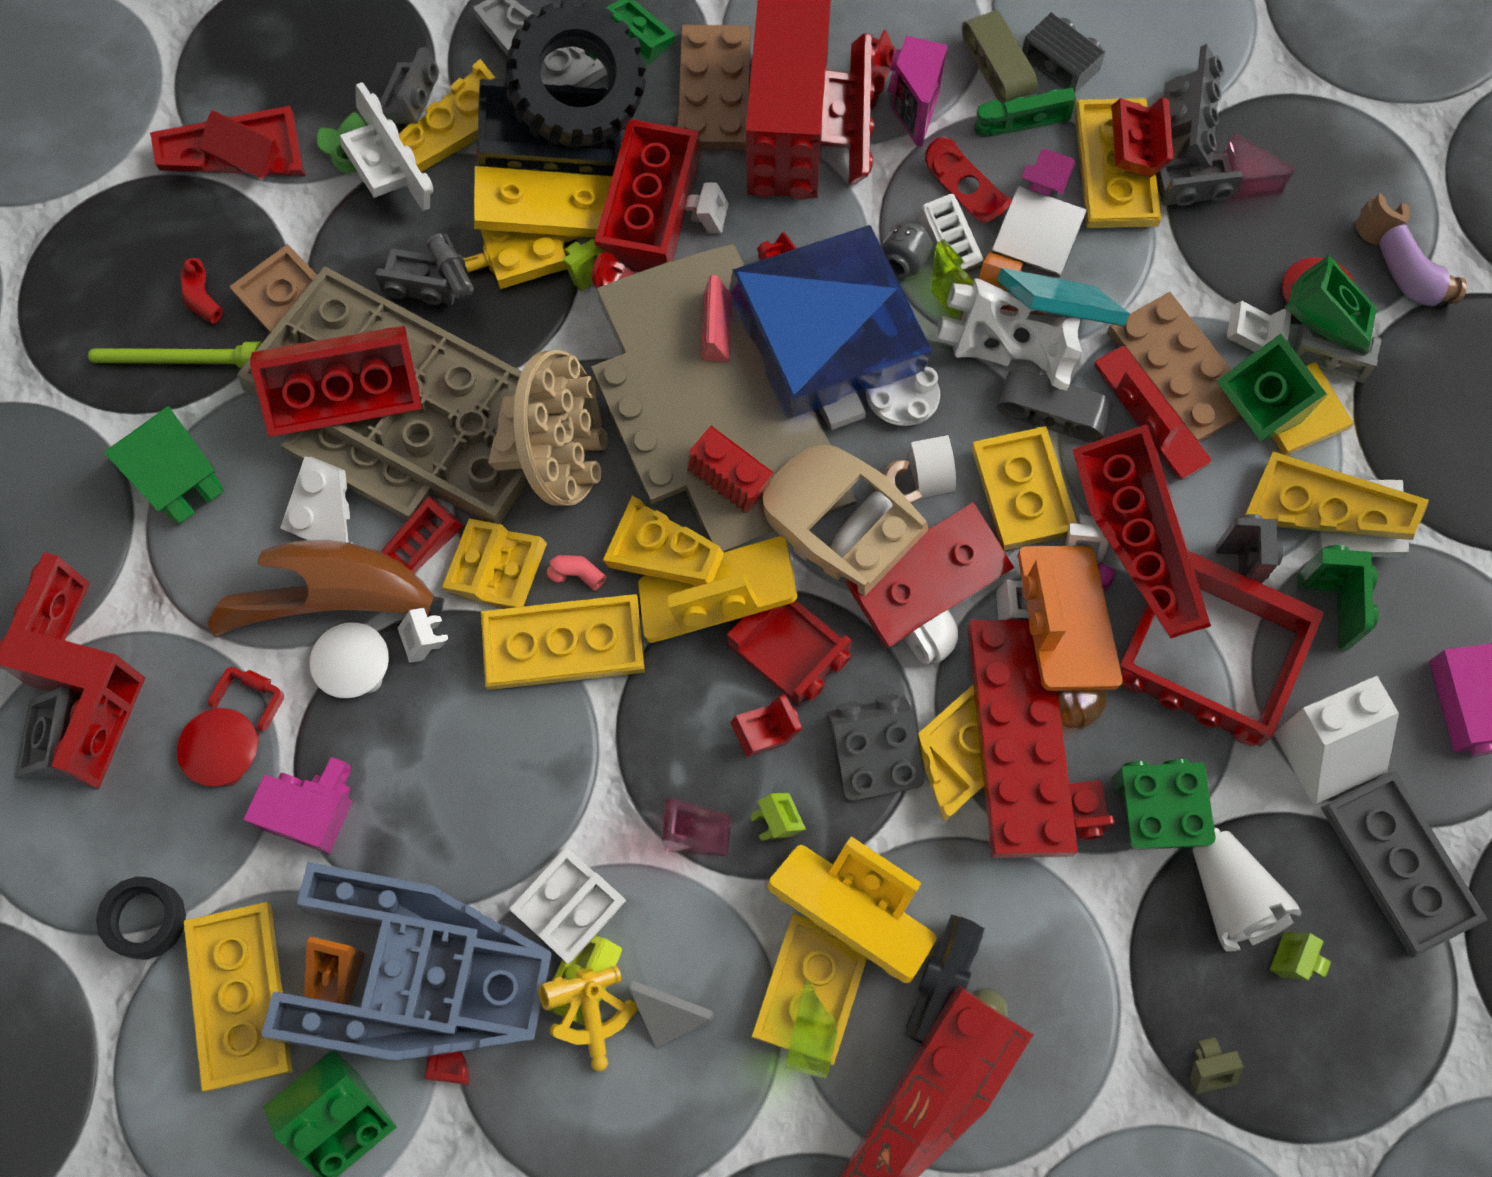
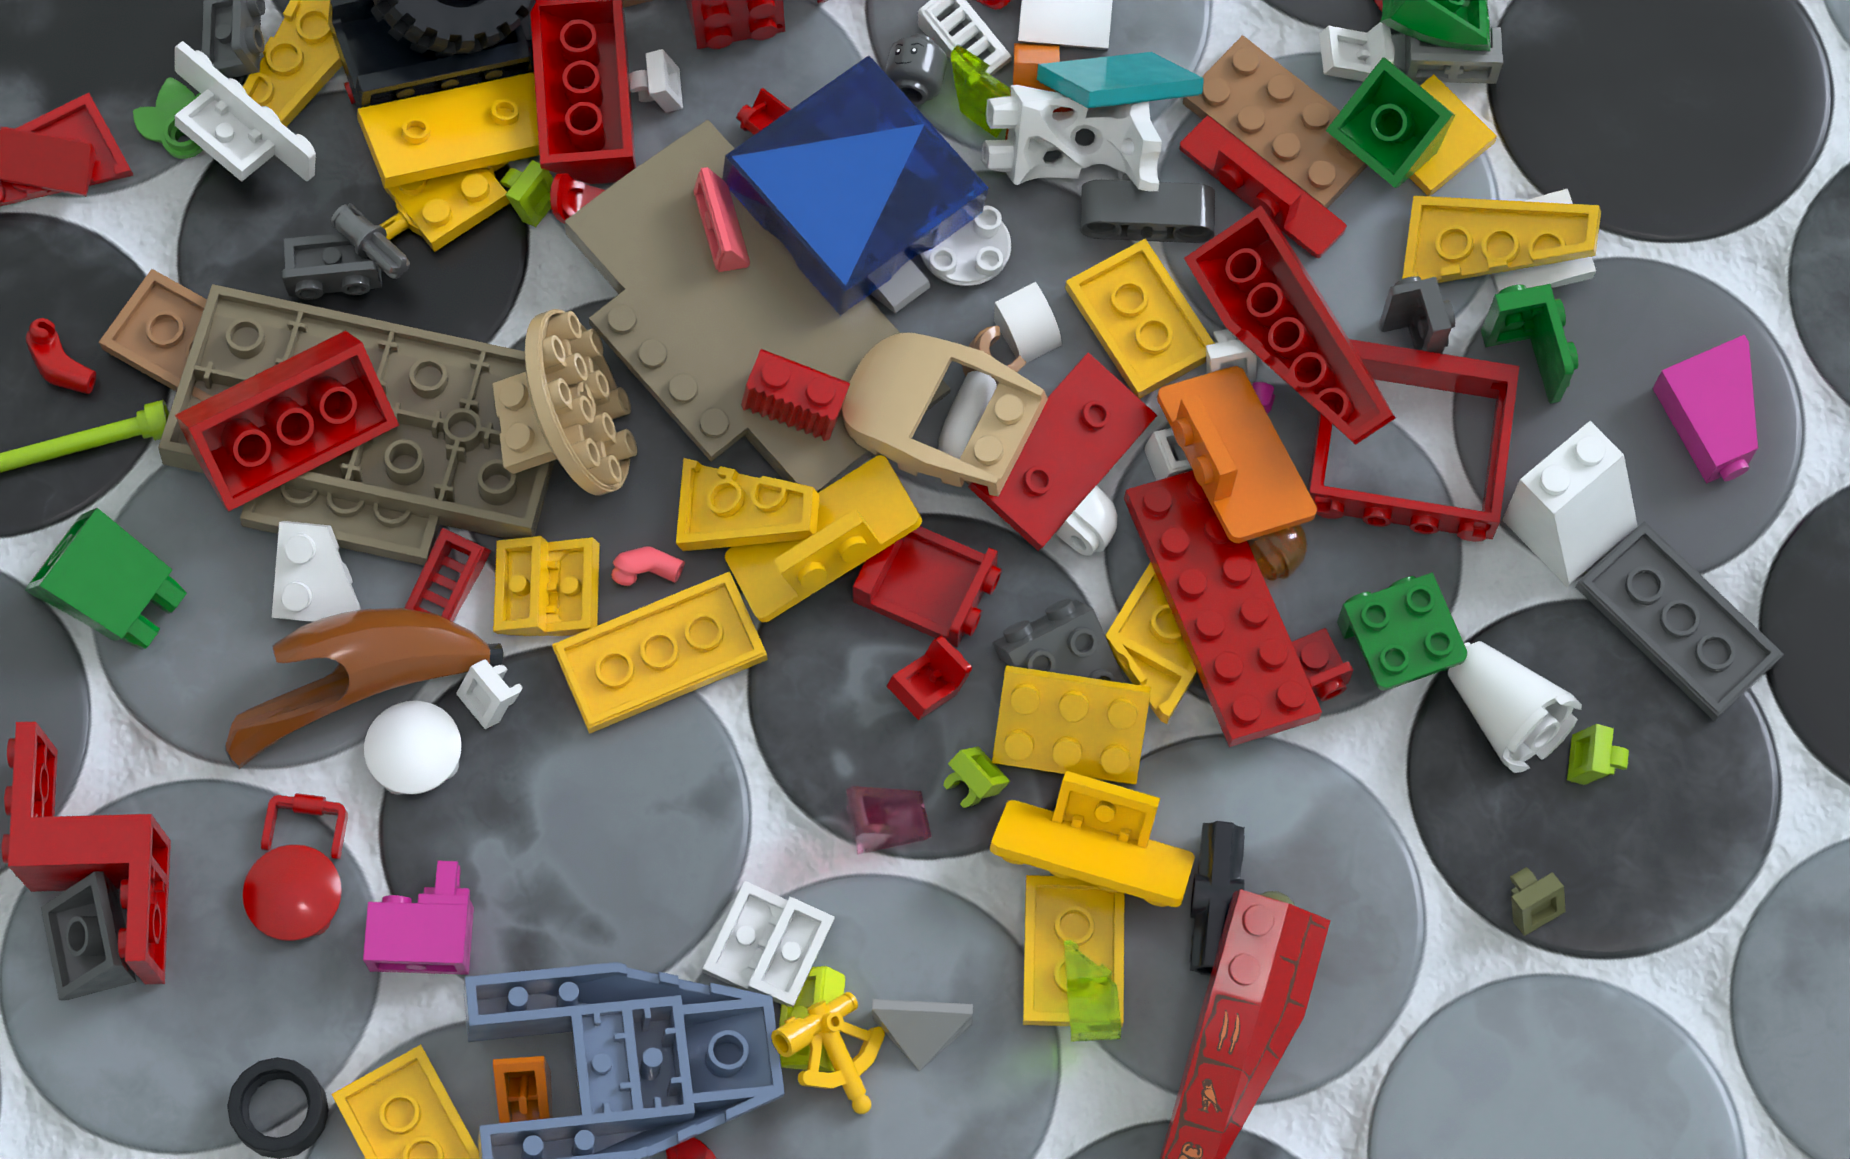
camera: 20 degrees left, 0 degrees up
none -> yellow plate [992,665,1151,785]

